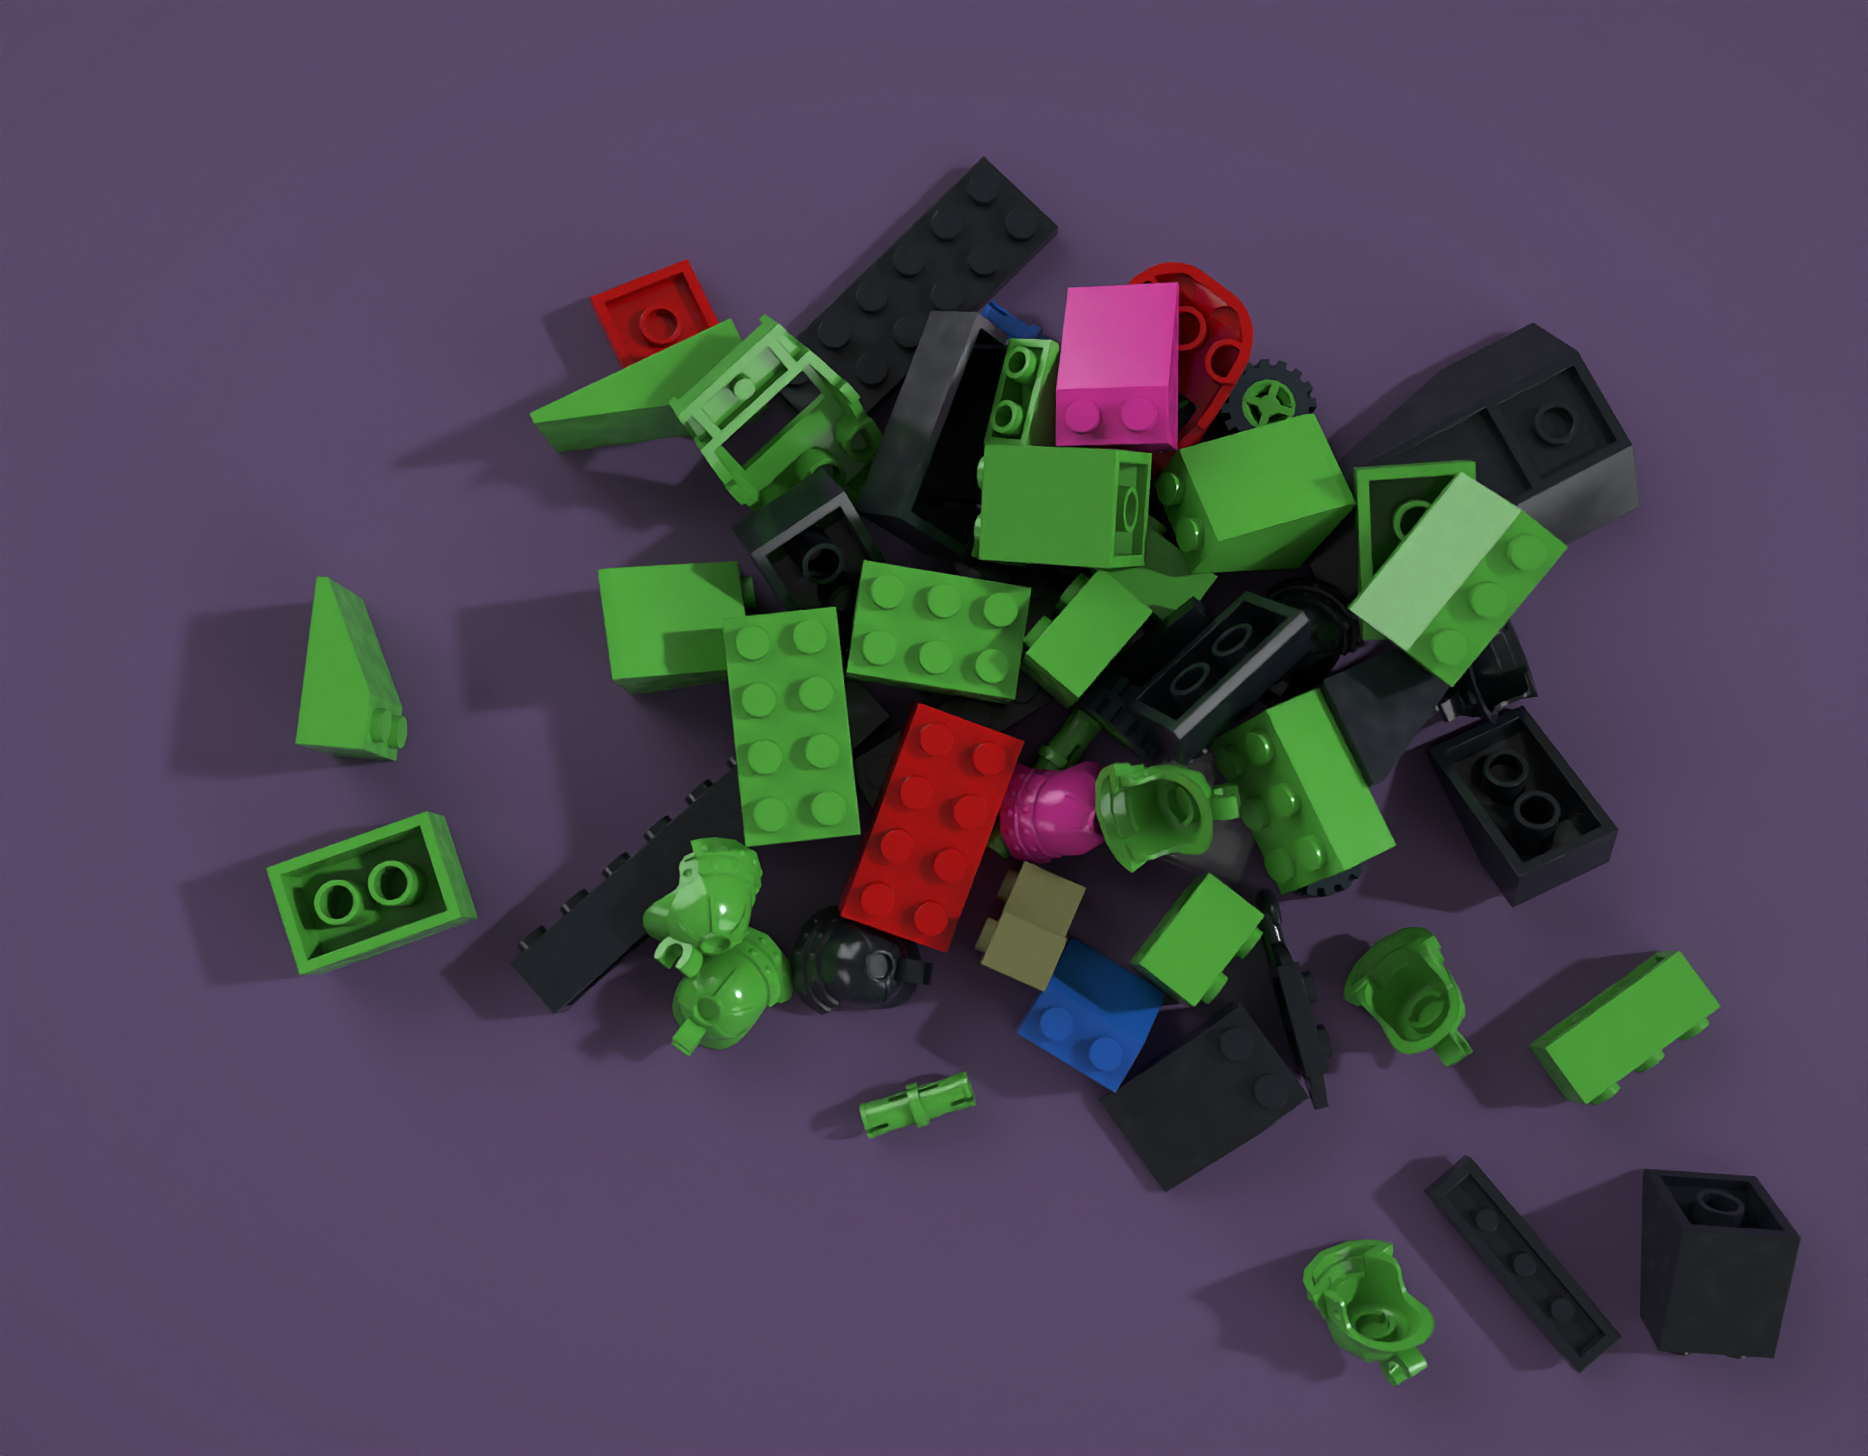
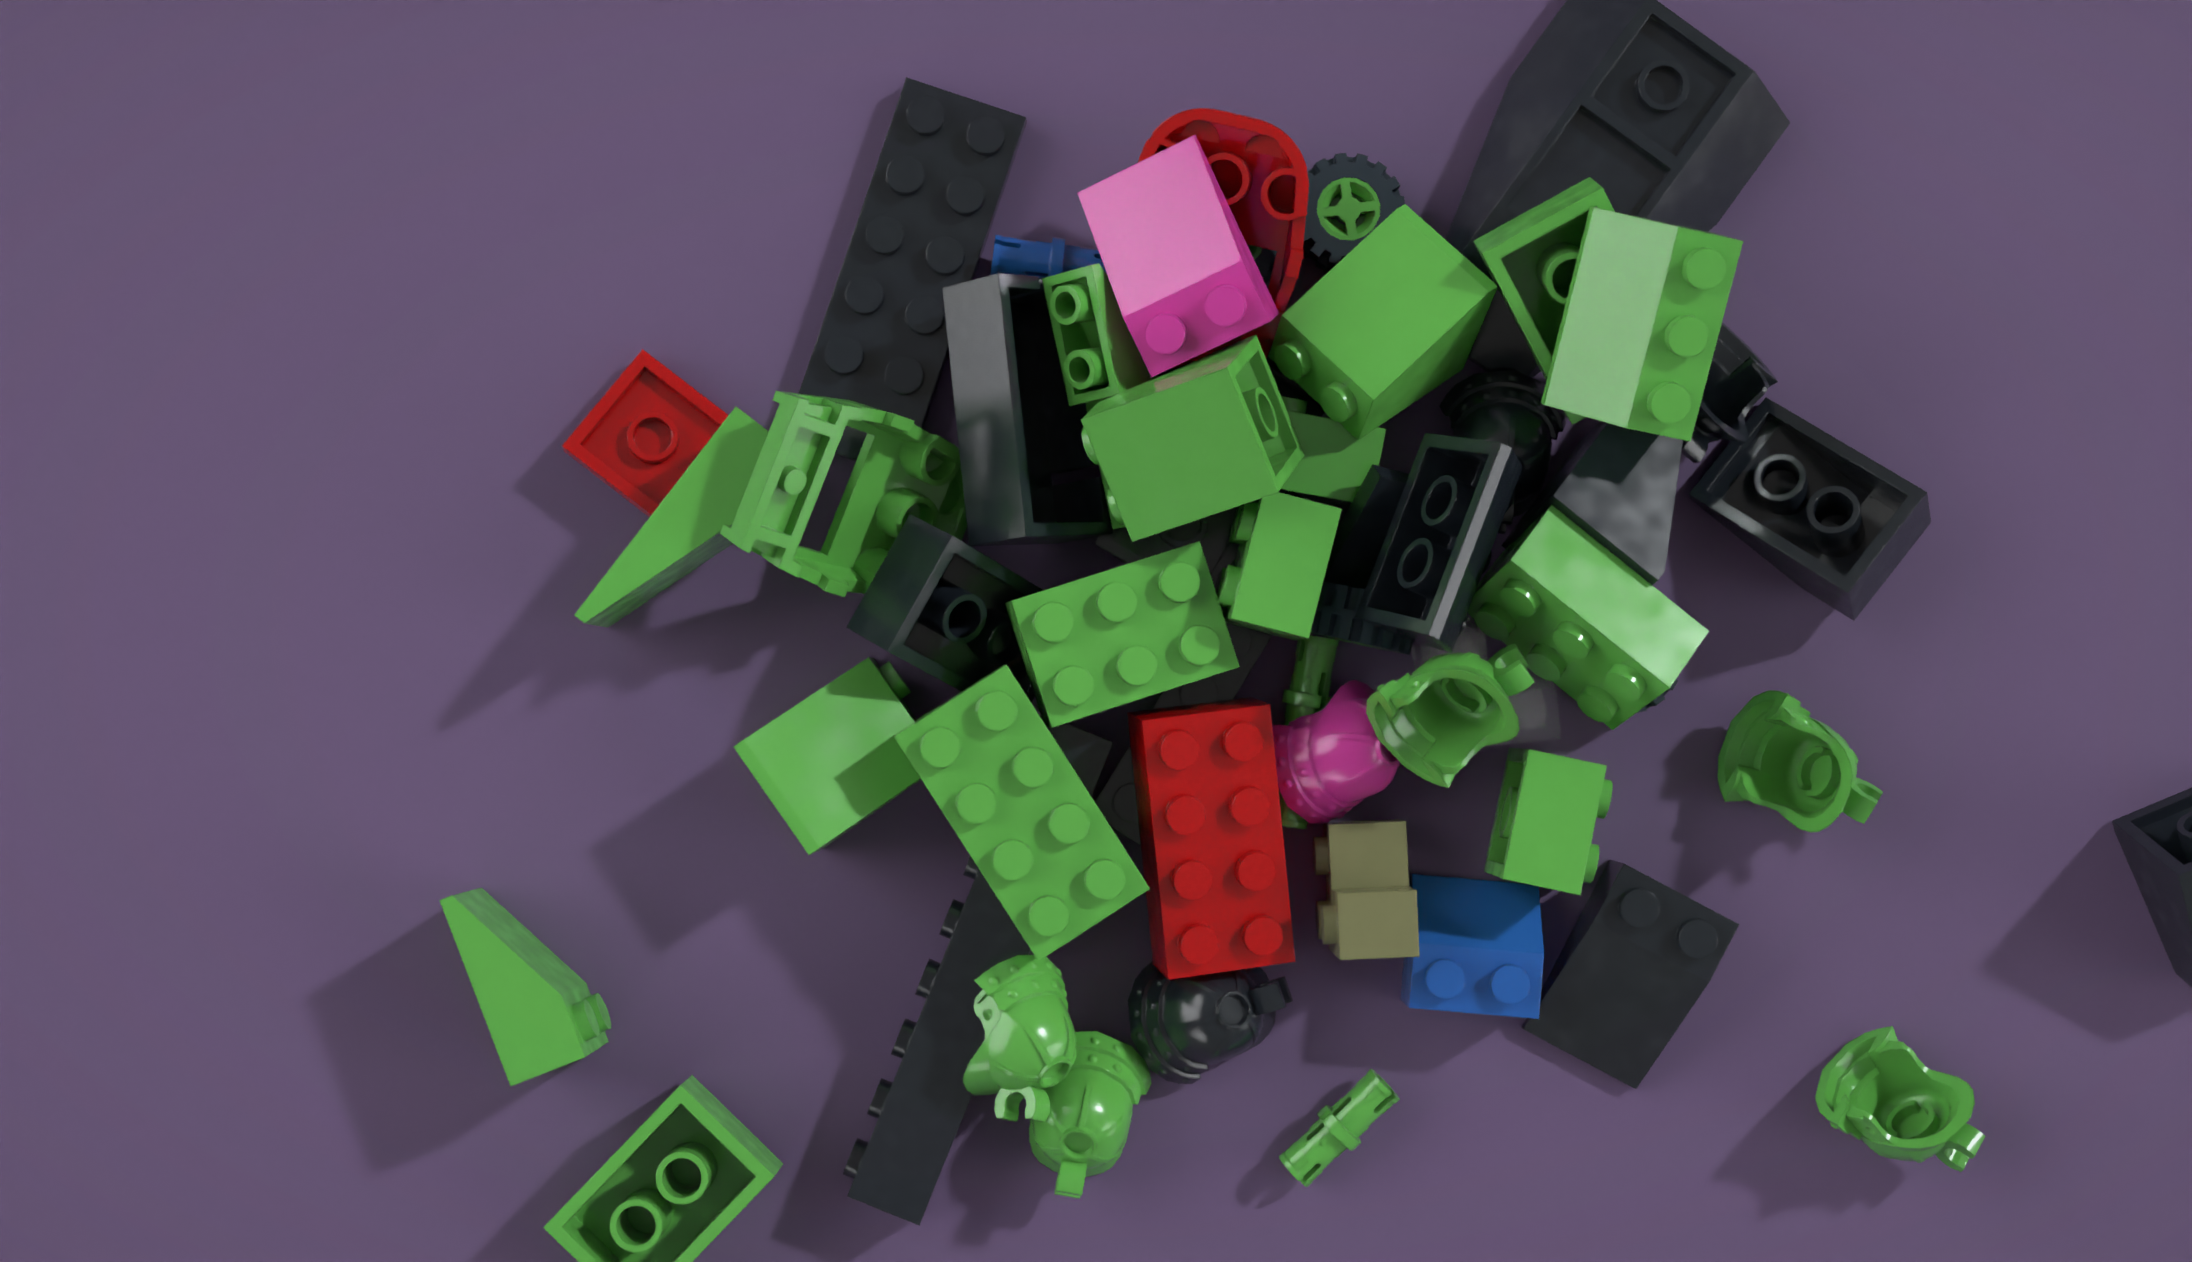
camera: 30 degrees left, 5 degrees up
black plate [1255,888,1332,1110] -> none
black plate [1423,1155,1622,1374] -> none
bright green brick [1527,951,1721,1106] -> none

